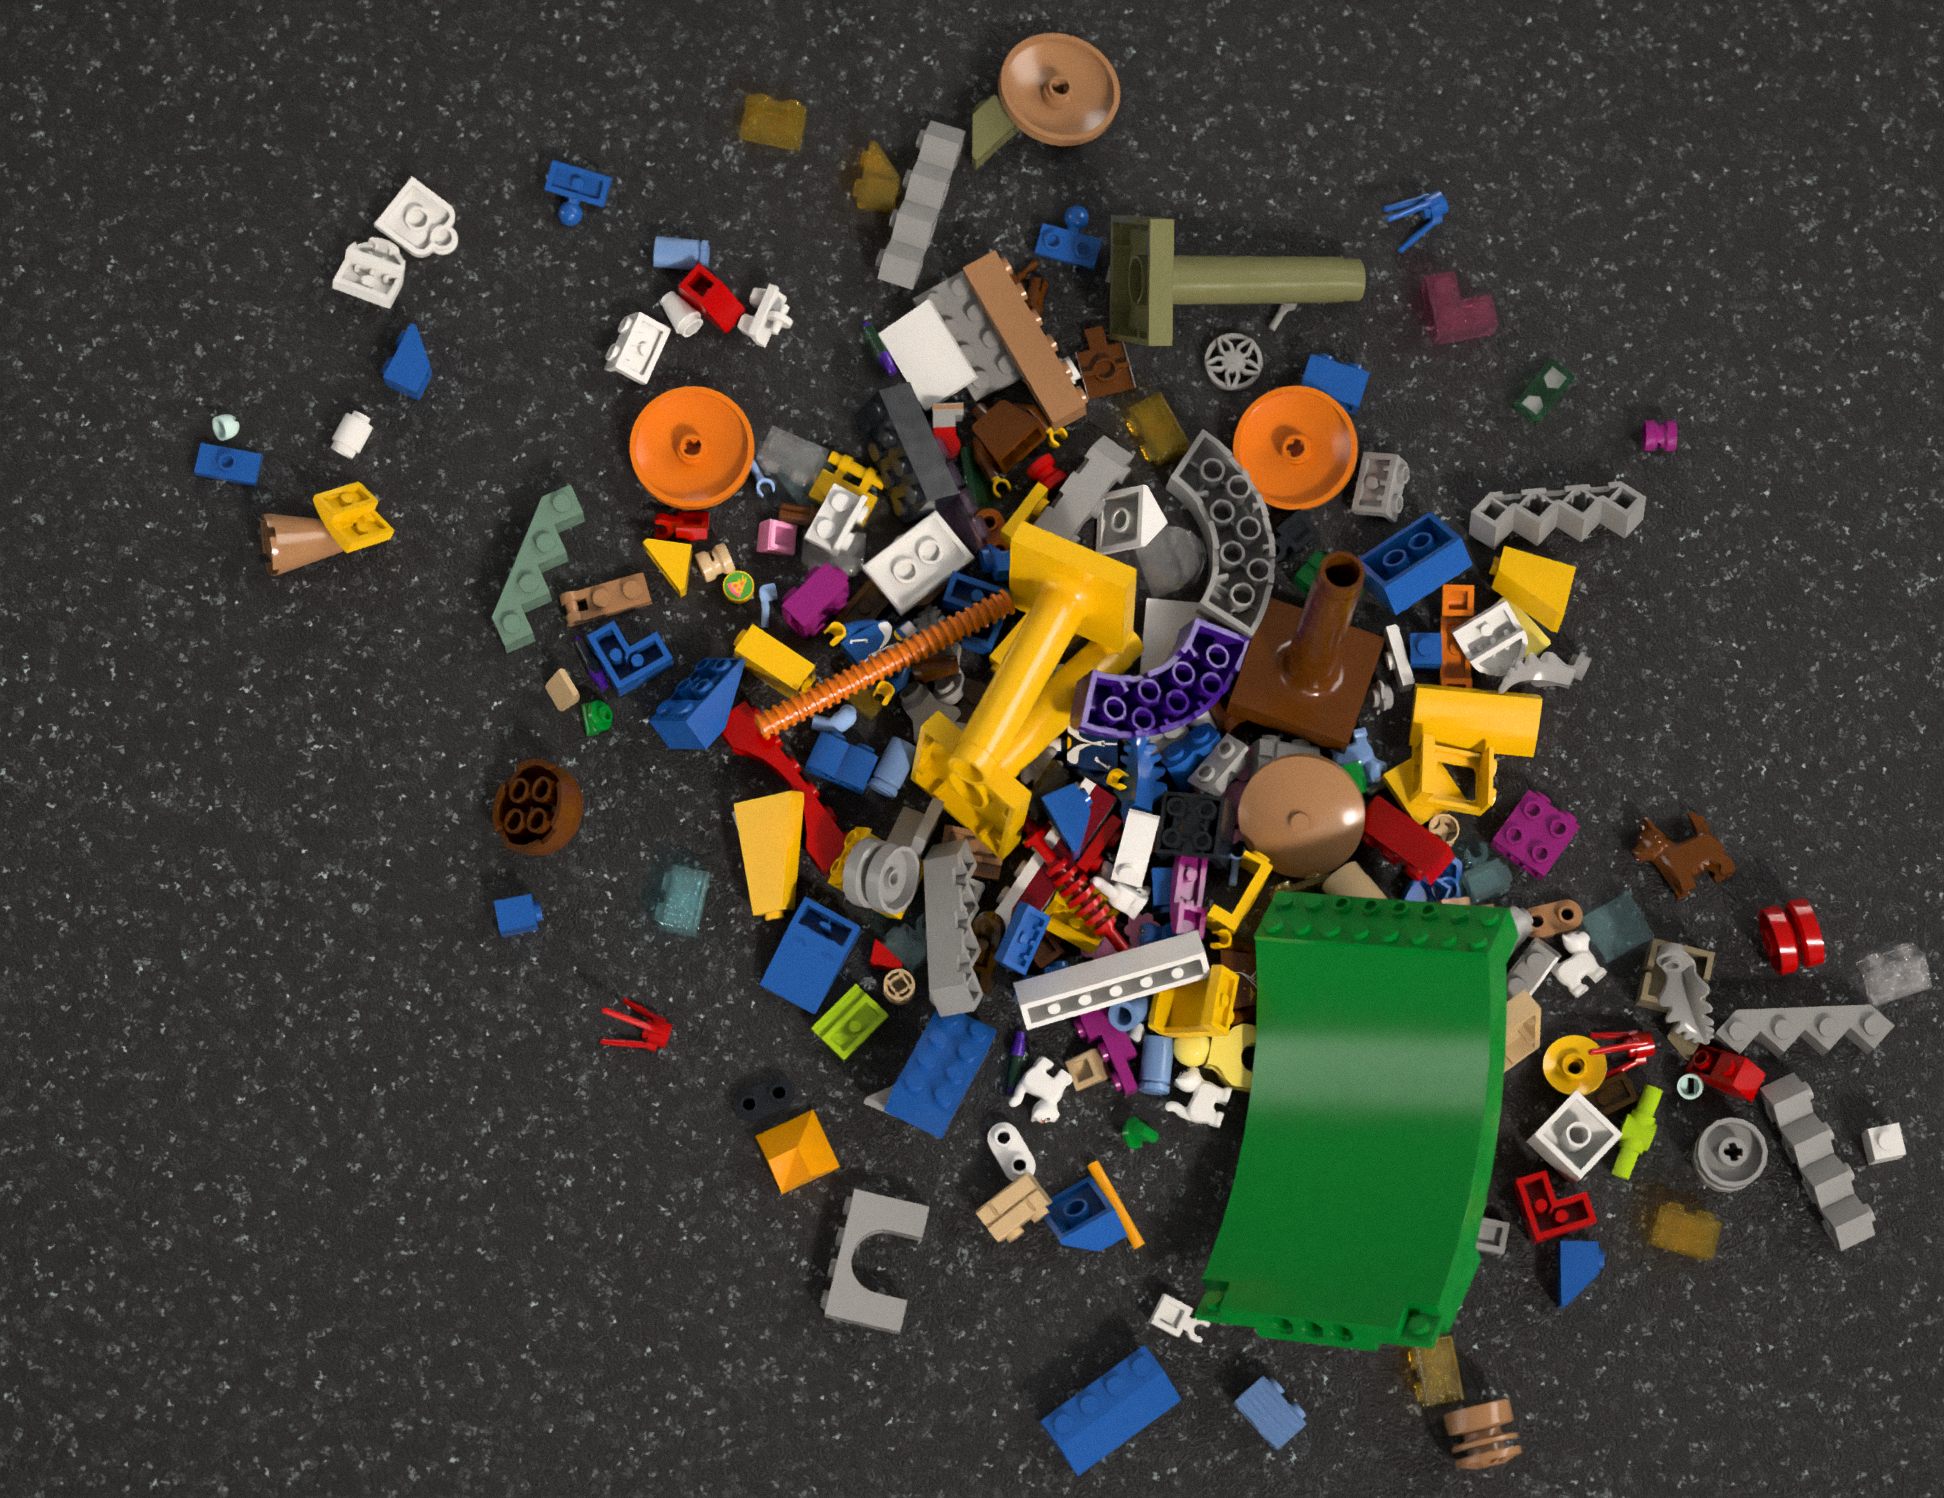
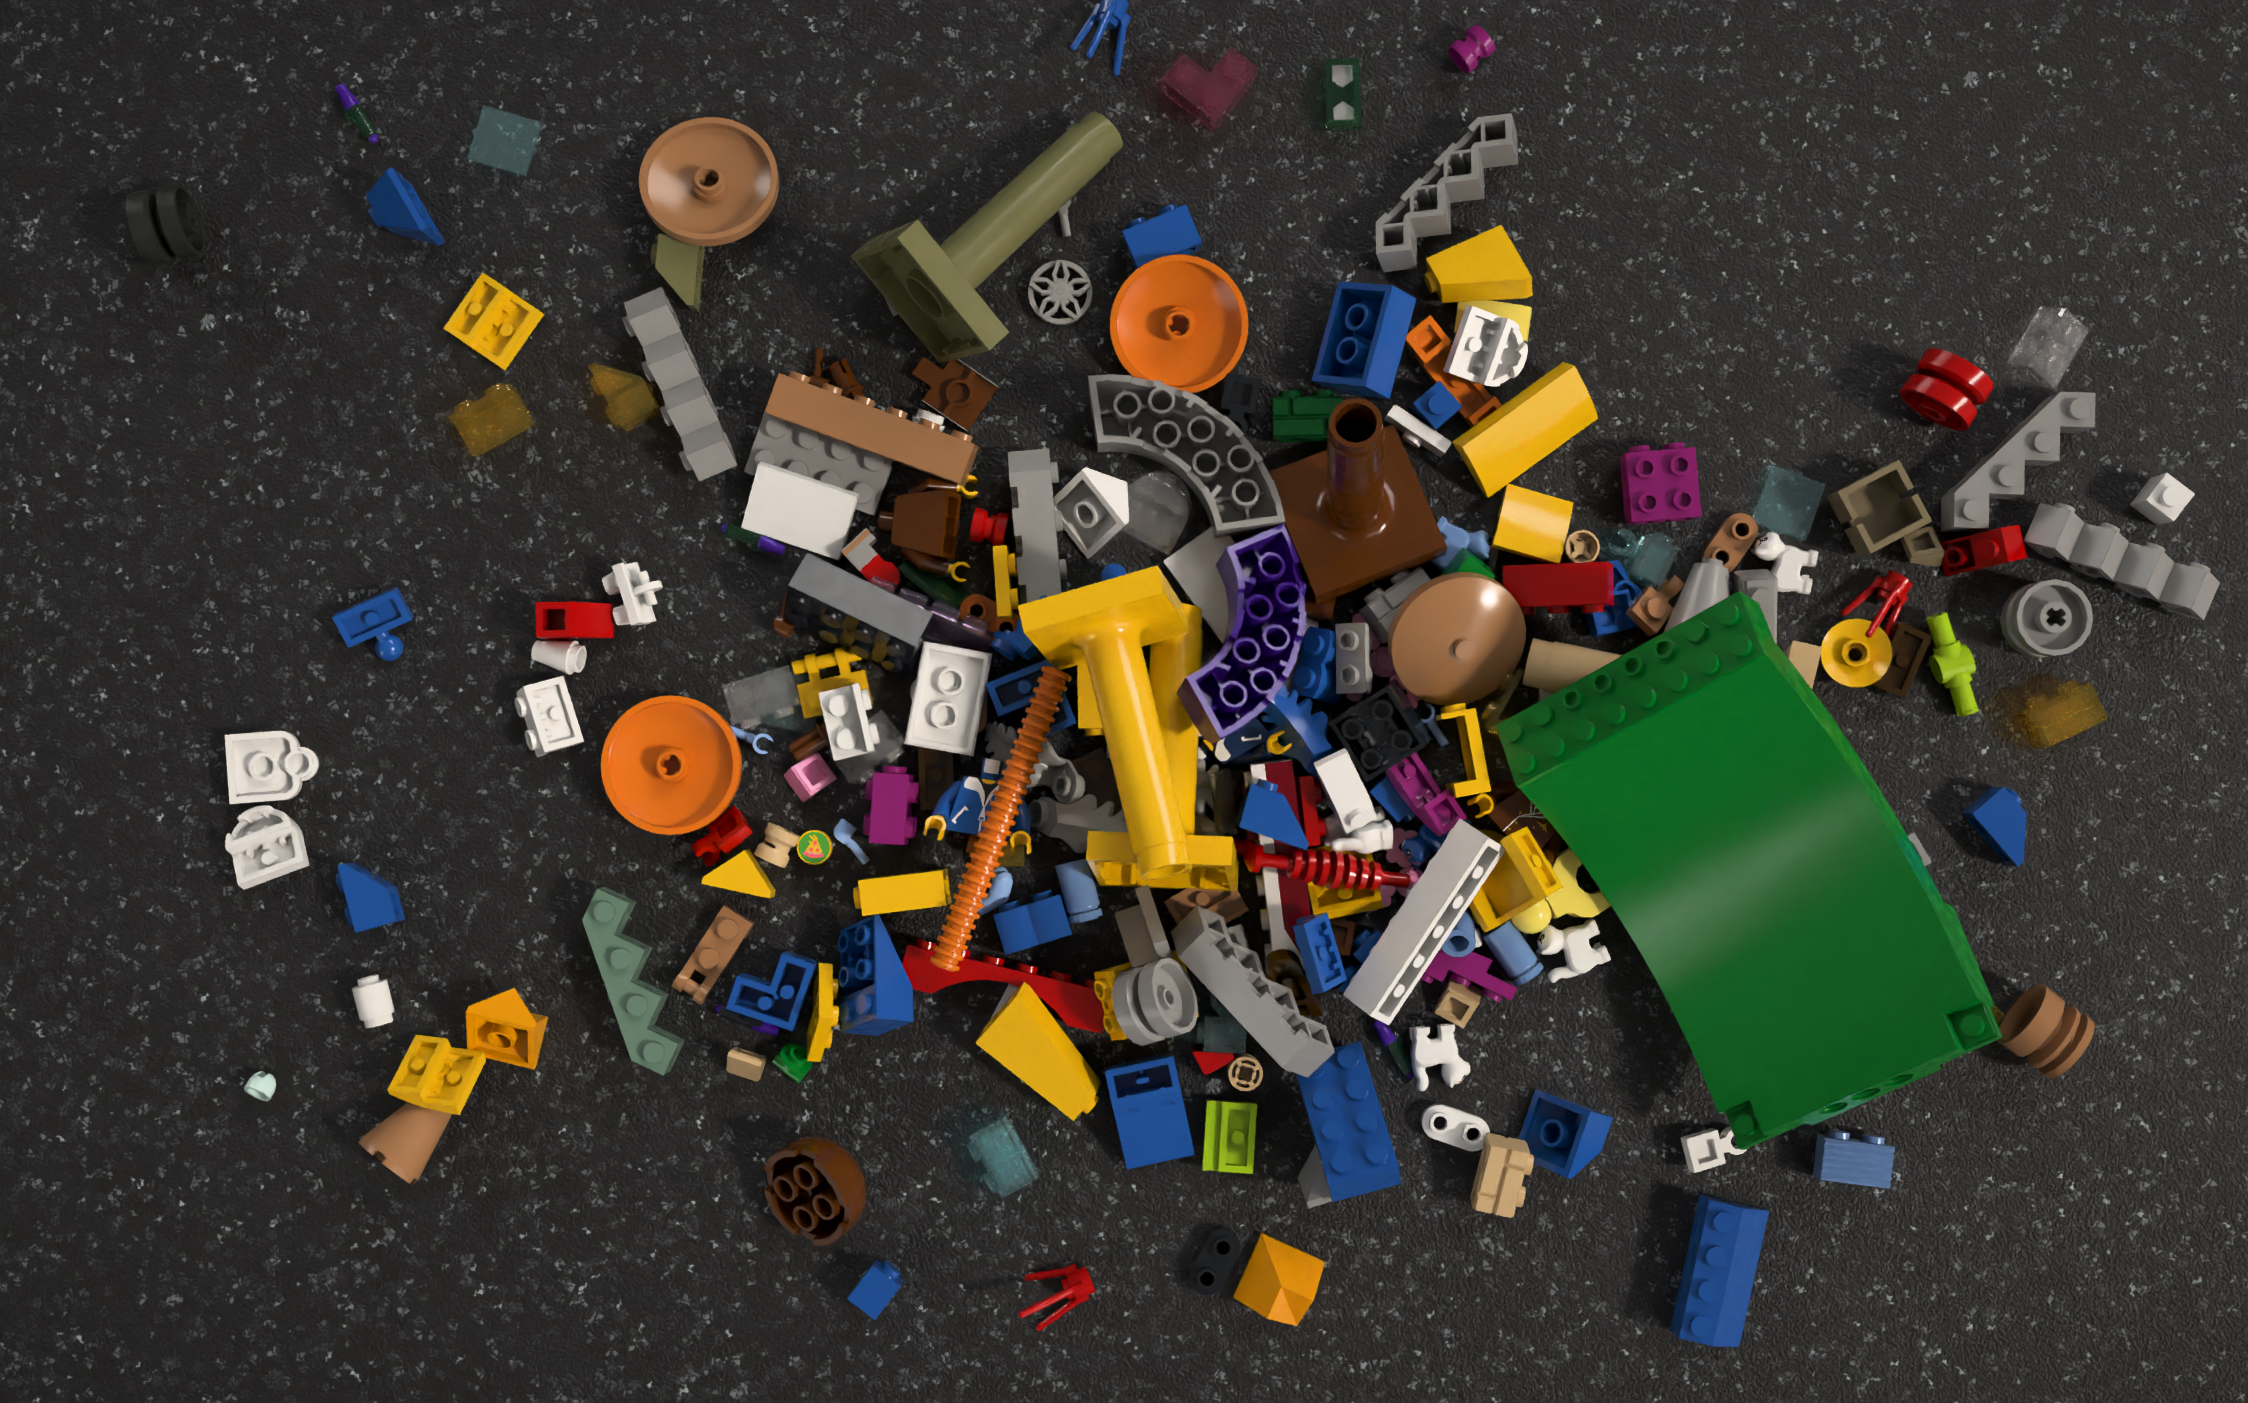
camera: 35 degrees left, 10 degrees up
blue plate [194,443,263,486] -> none
medium blue piece [654,236,710,270] -> none
light grey arch [820,1189,929,1335] -> none
reddish brown cone [913,653,959,683] -> none
blue plate [1034,205,1102,271] -> none
light orange bar [1087,1160,1145,1250] -> none
green plate [1122,1117,1159,1149] -> none
clear yellow brick [1125,392,1190,468] -> none
light grey bracket [1351,452,1409,522] -> none
light grey plate [1367,680,1393,715] -> none
yellow window [1410,734,1497,816] -> none
light grey plant [1498,650,1592,694] -> none
red brick [1511,1170,1597,1245] -> none
white slope [1526,1090,1623,1186] -> none
reddish brown animal [1631,811,1736,900] -> none
light grey plant [1656,943,1714,1045] -> none
light aqua hinge [1677,1073,1704,1099] -> none
none -> yellow slope [443,272,544,370]
none -> light orange slope [466,988,548,1070]
none -> reddish brown hand [773,587,795,638]
none -> yellow plate [807,963,839,1062]

